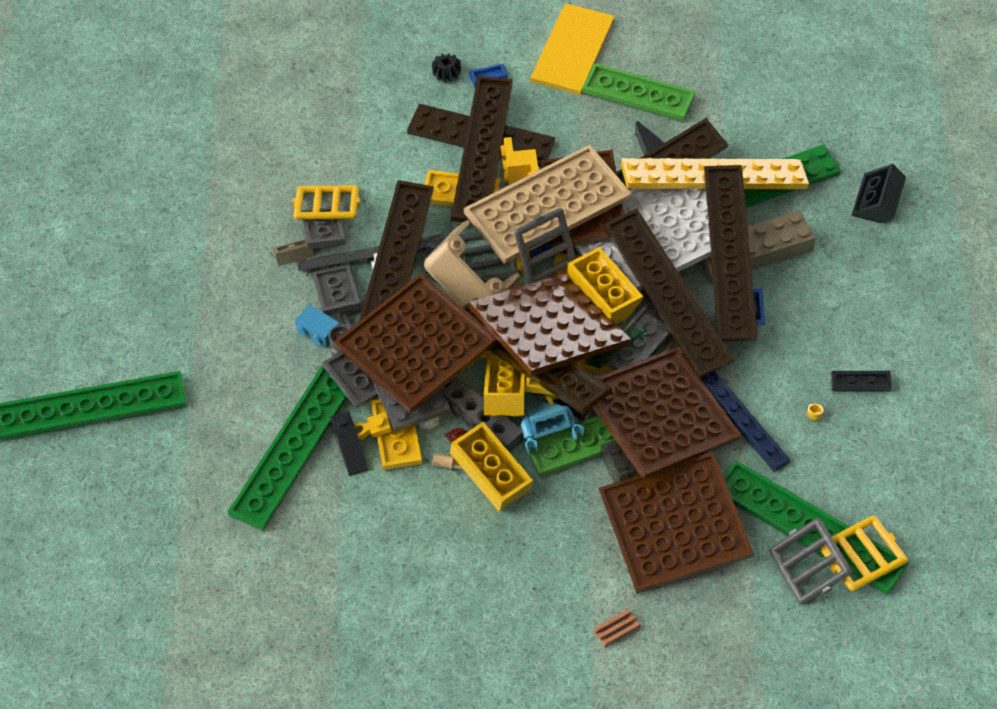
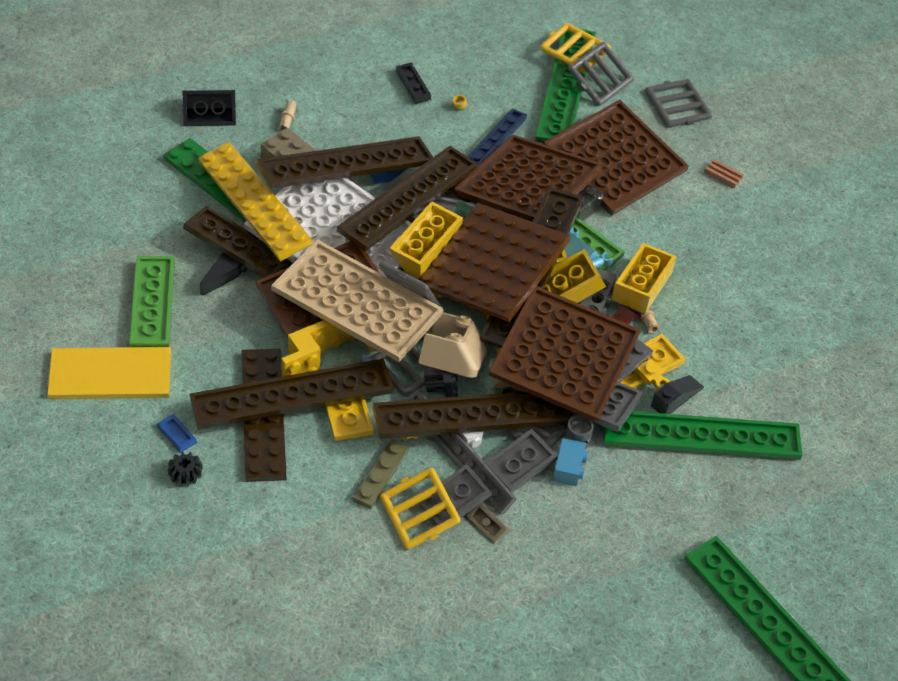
camera: 120 degrees left, 5 degrees down
none -> tan pin [278,100,297,132]
none -> olive plate [353,439,409,509]
none -> dark grey bar [645,79,712,127]

